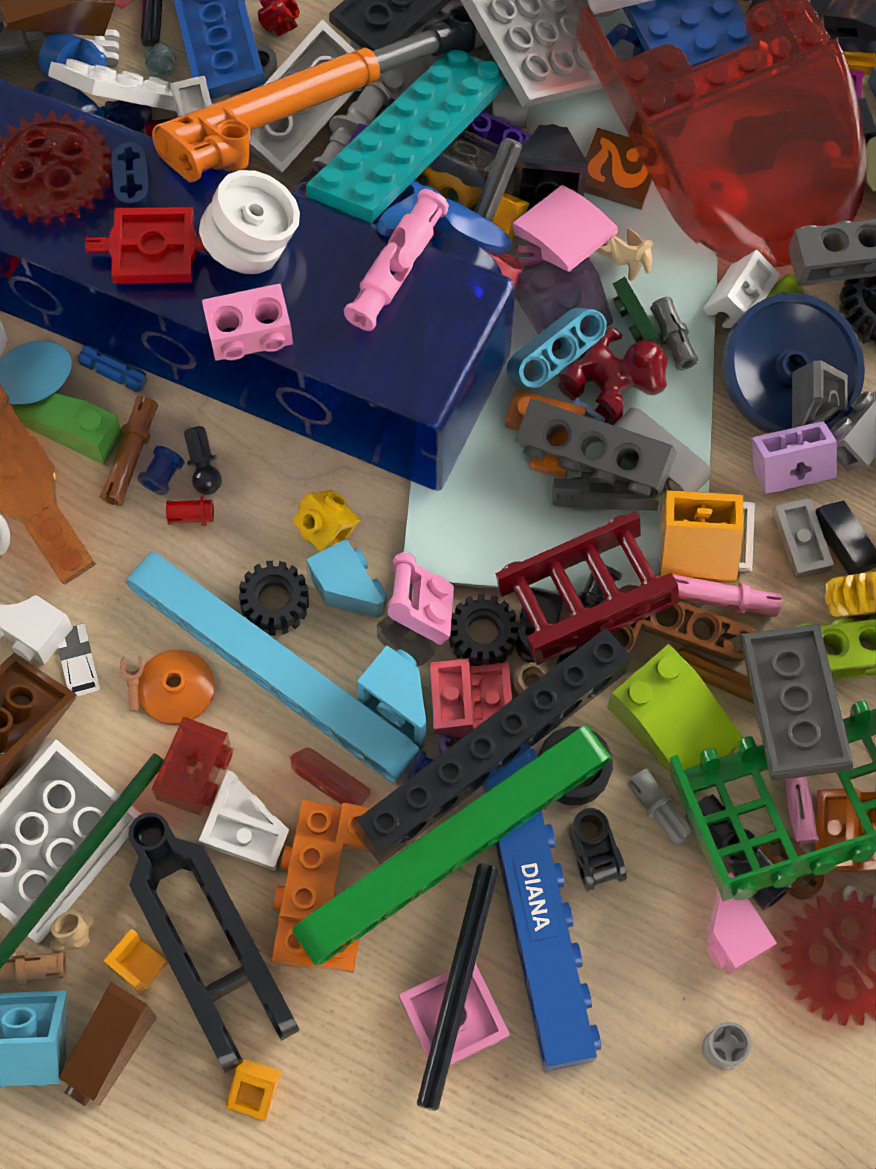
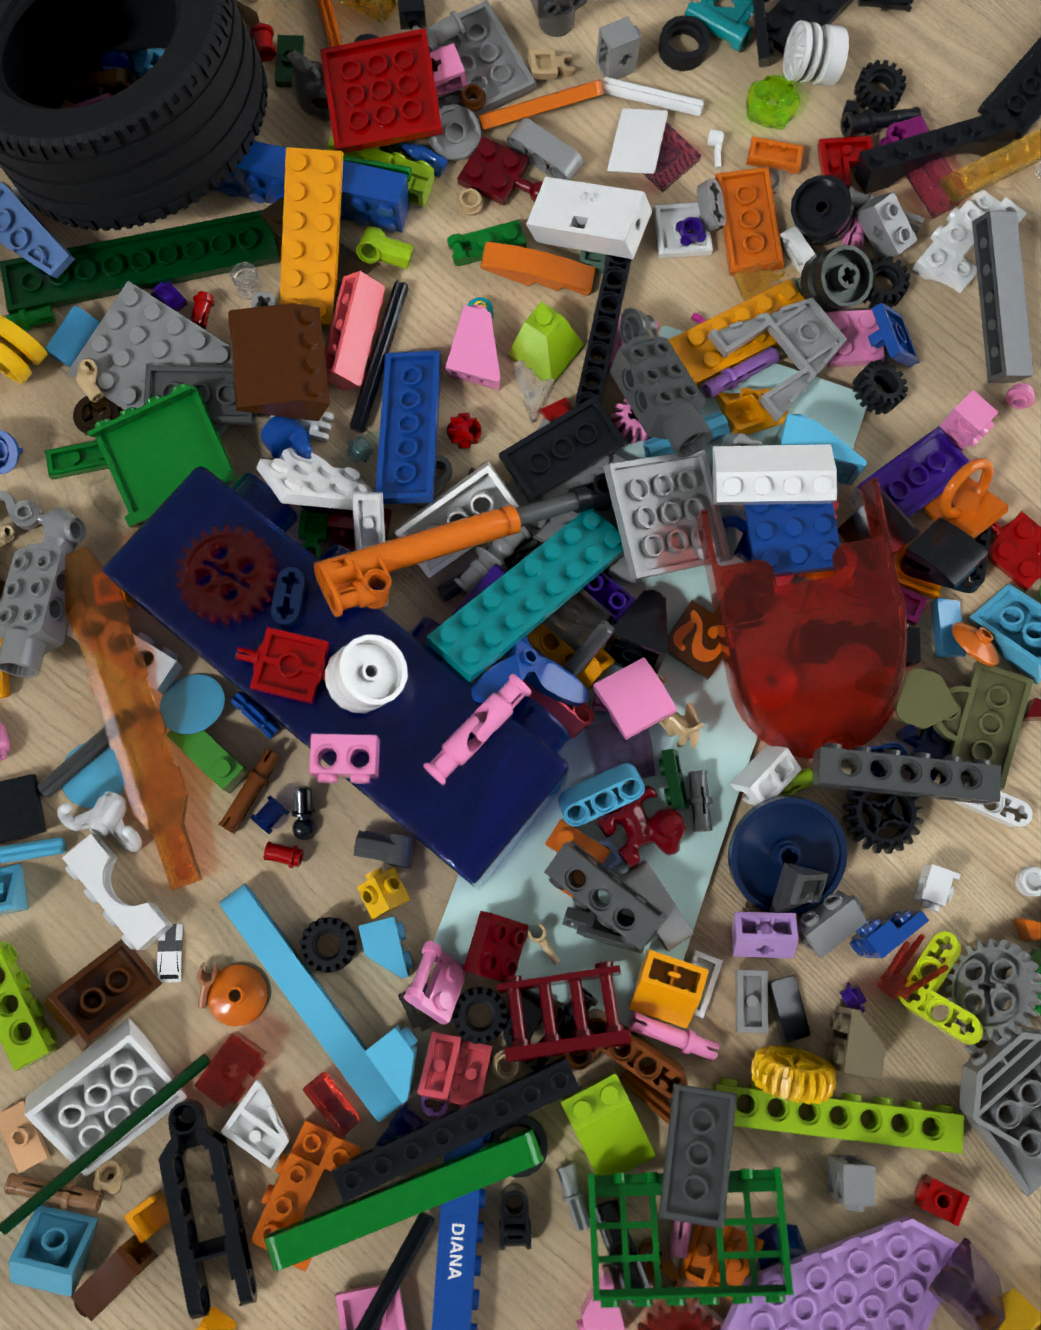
camera: 15 degrees right, 10 degrees up
none -> dark grey piece [354,830,416,868]
none -> dark red bracket [463,911,529,982]
none -> tan hand [528,923,560,965]

